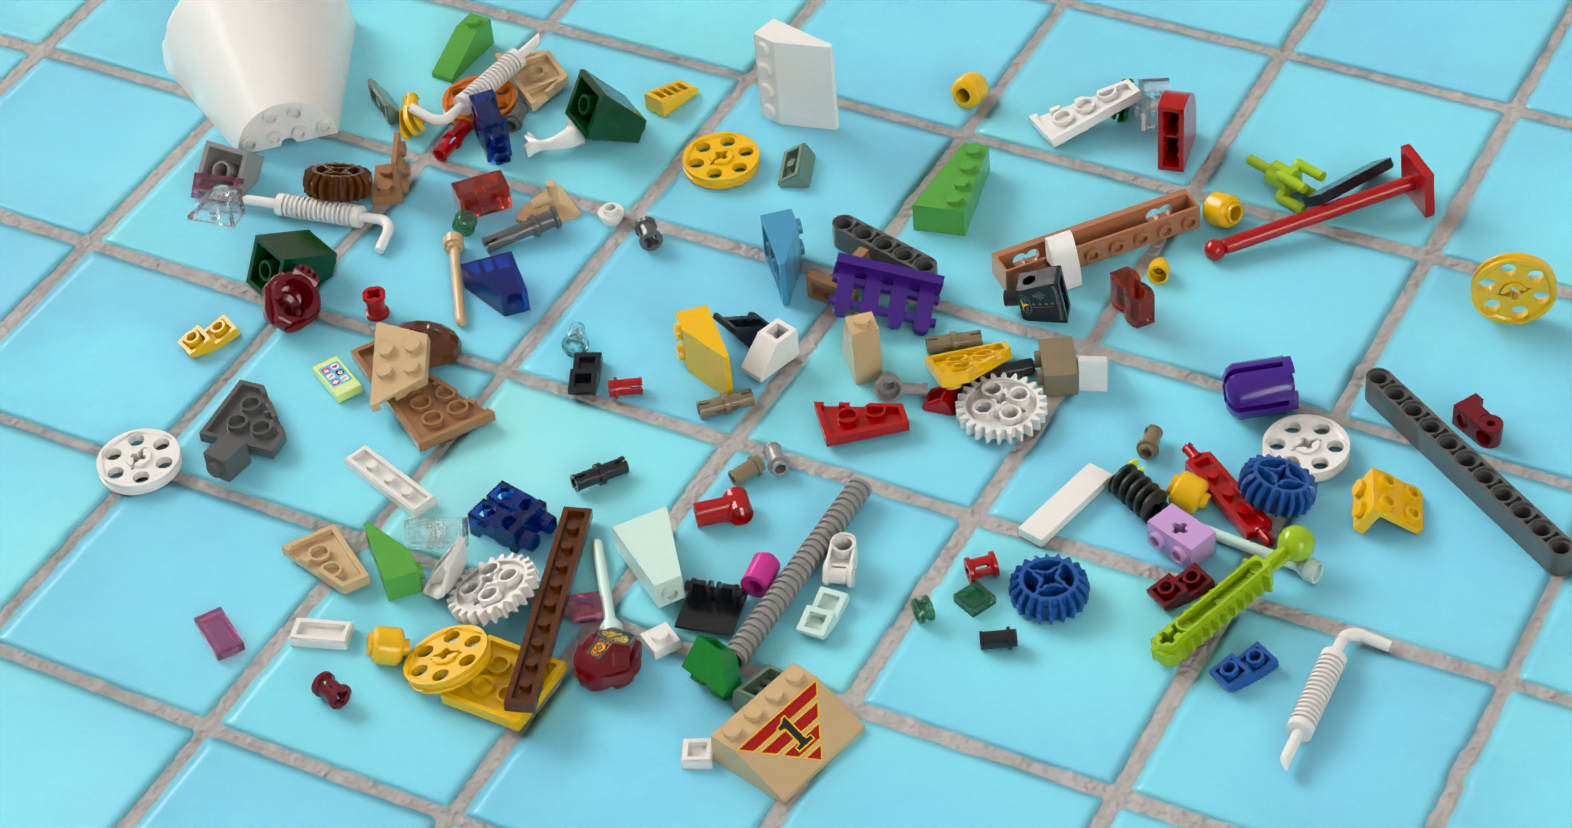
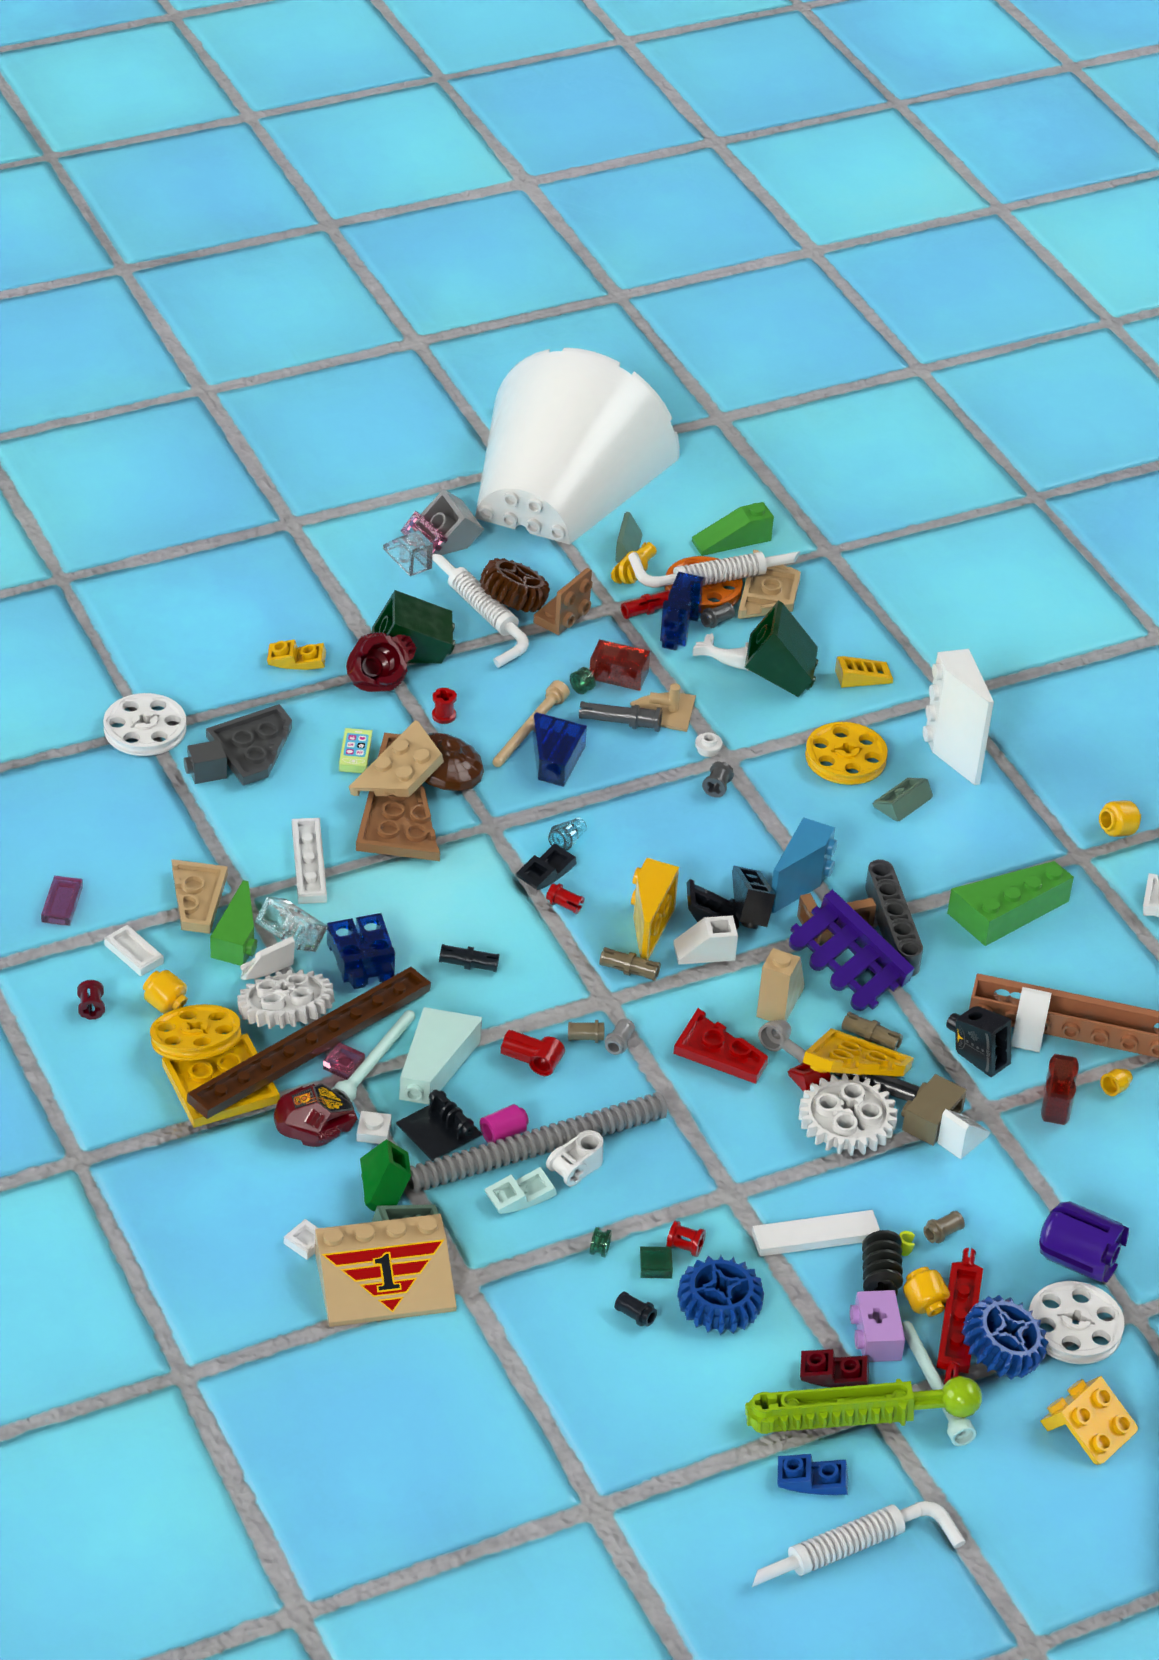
camera: 30 degrees right, 0 degrees up
none -> black slope [732,866,776,929]

